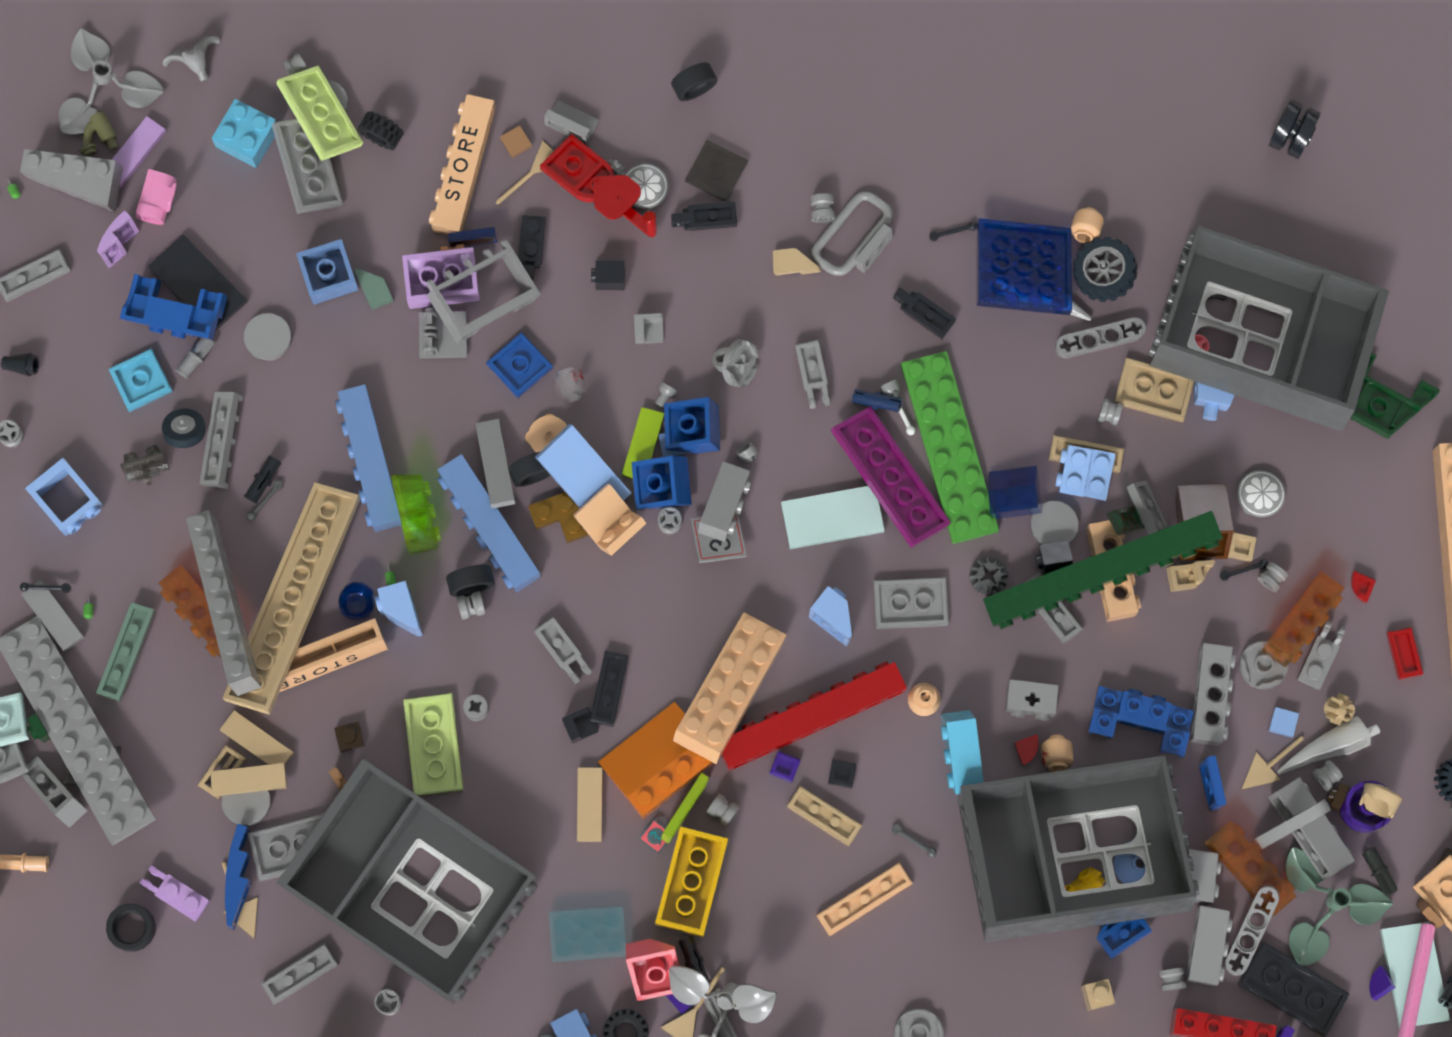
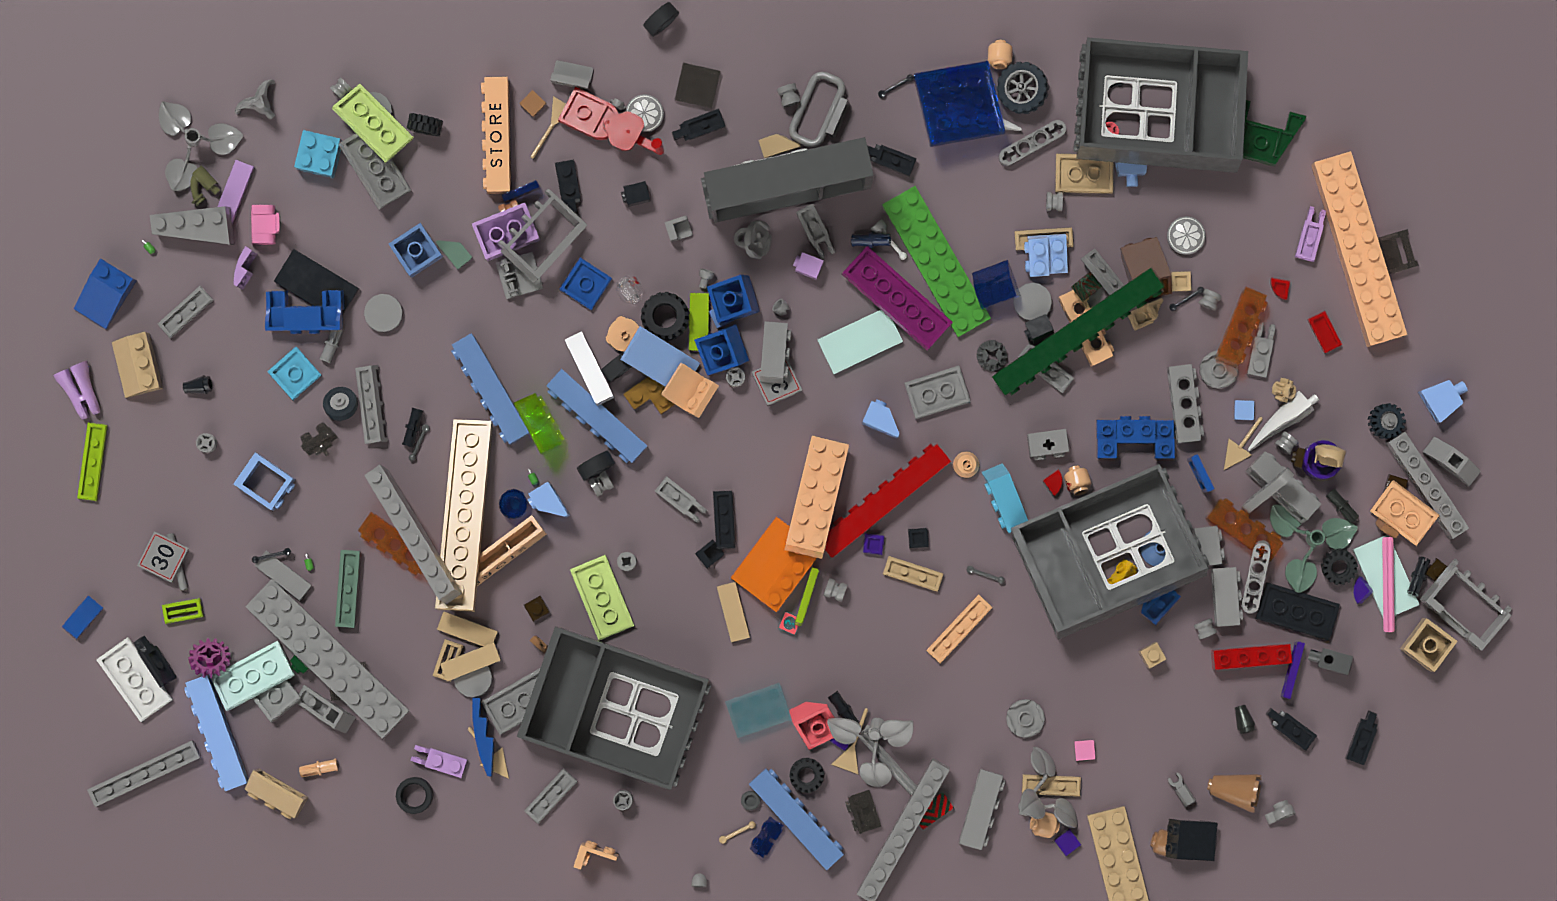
camera: 10 degrees left, 10 degrees up
yellow brick [655,826,728,938] -> none
none -> black tyre [641,292,689,341]
none -> dark grey panel [701,137,874,223]
none -> lavender brick [793,252,824,280]
none -> lavender hinge [1295,206,1326,262]
none -> black tyre [1321,548,1358,585]

